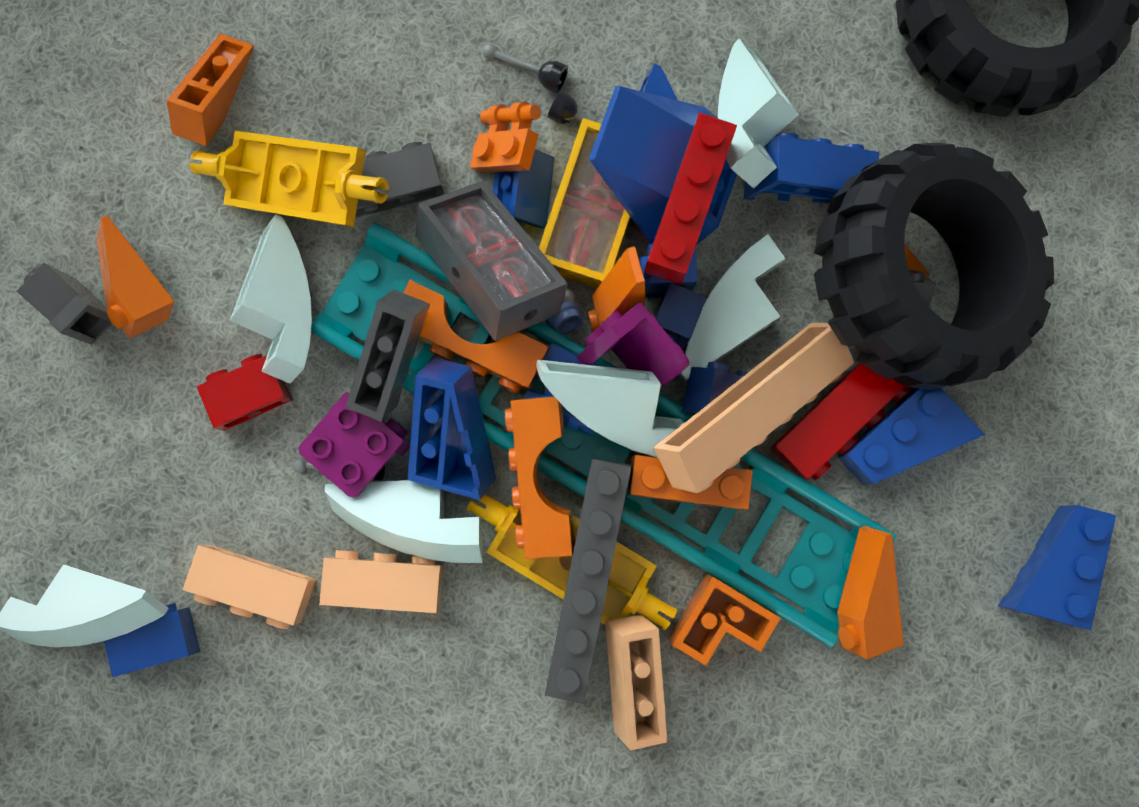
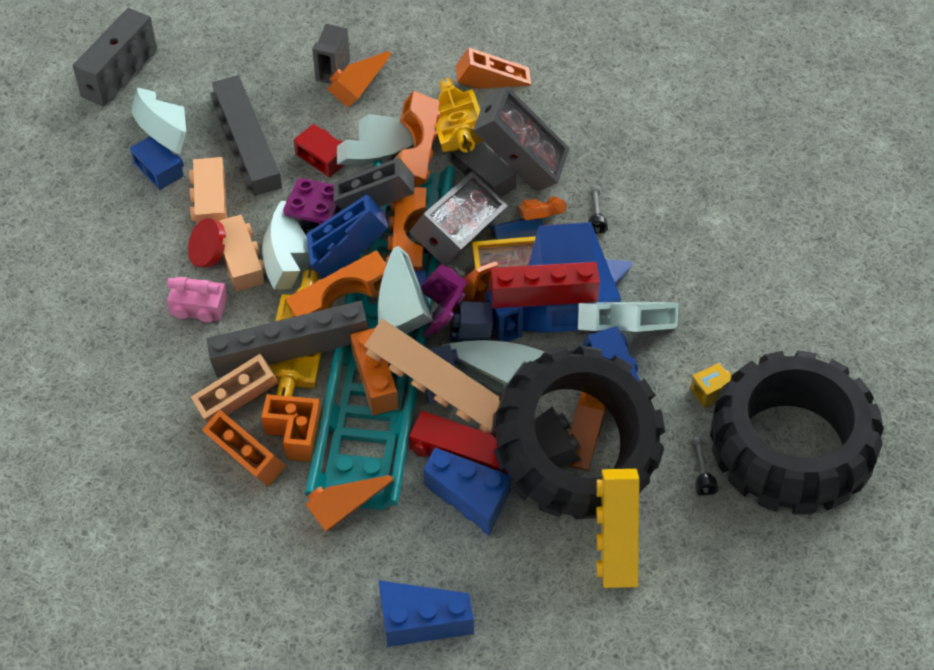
camera: 65 degrees right, 30 degrees down
none -> bright pink brick [167,277,228,323]
none -> red tile [188,218,226,268]
none -> orange brick [202,409,287,486]
none -> dark grey brick [210,75,282,196]
none -> orange arch [394,91,440,187]
none -> dark grey brick [473,86,570,191]
none -> yellow brick [596,469,639,588]
none -> yellow brick [690,363,731,408]
none -> black hinge [692,437,719,496]

